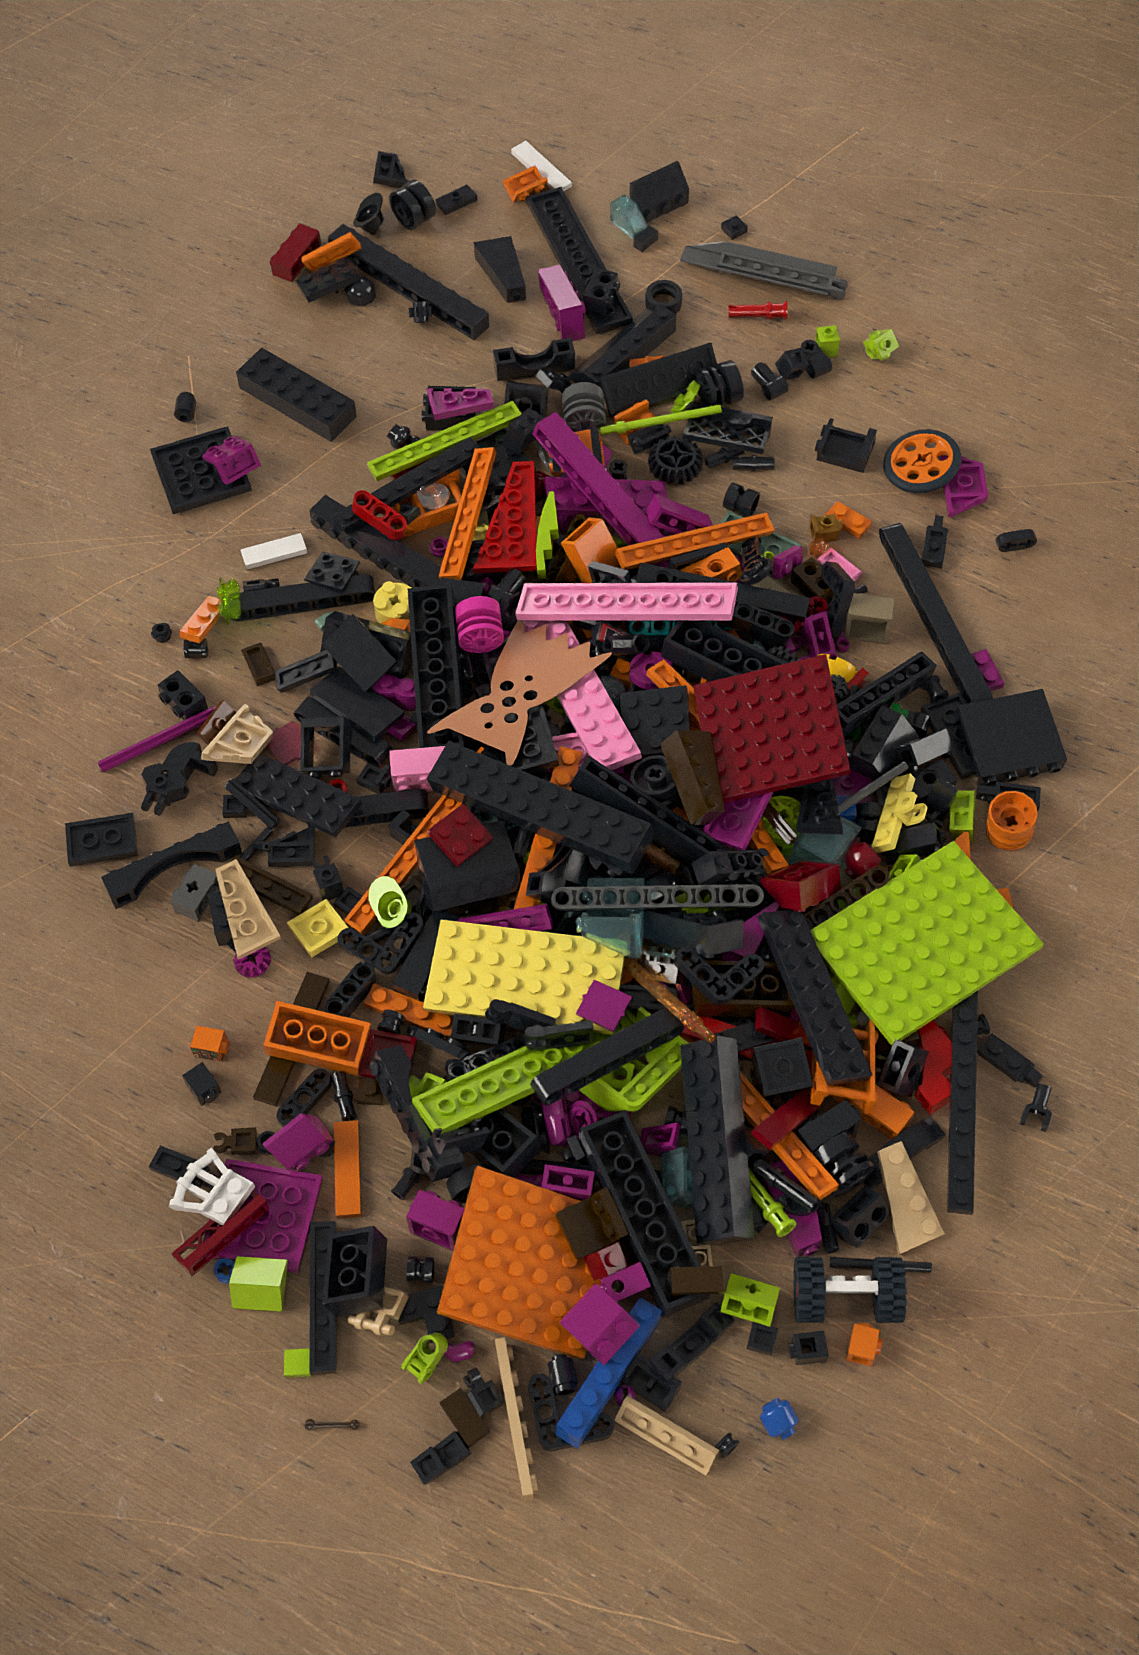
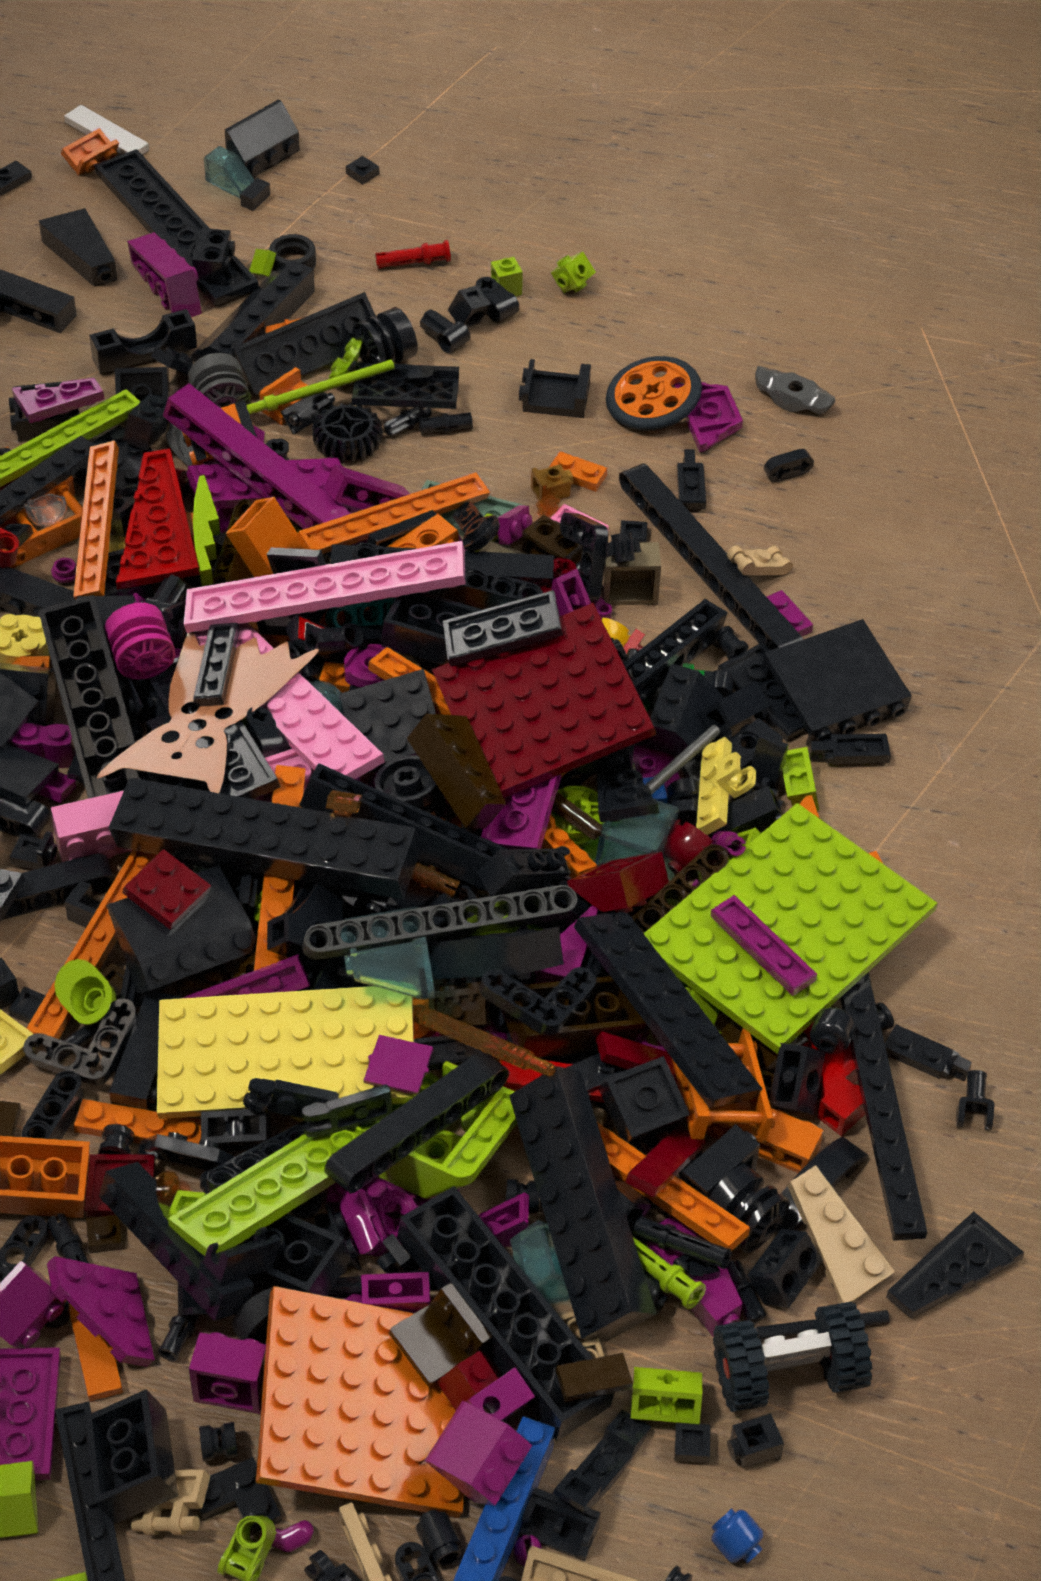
camera: 15 degrees left, 10 degrees down
dark grey hinge [680,241,848,300] -> none
black wheel [723,482,760,517] -> none
orange brick [846,1323,883,1367] -> none
orange wheel [985,791,1038,851] -> none
none -> magenta plate [47,1256,155,1367]
none -> clear orange hinge [155,1171,181,1200]
none -> black tile [193,623,240,706]
none -> black piece [245,707,289,758]
none -> lime tile [249,249,276,277]
none -> clear orange plate [326,790,362,816]
none -> black tile [443,590,563,666]
none -> black gear [605,532,641,563]
none -> black tile [620,520,648,543]
none -> magenta tile [710,895,817,996]
none -> magenta pin [712,831,746,856]
none -> tan plate [727,545,793,575]
none -> dark grey piece [755,366,836,414]
none -> black head [810,1007,855,1054]
none -> black wing [886,1211,1024,1319]

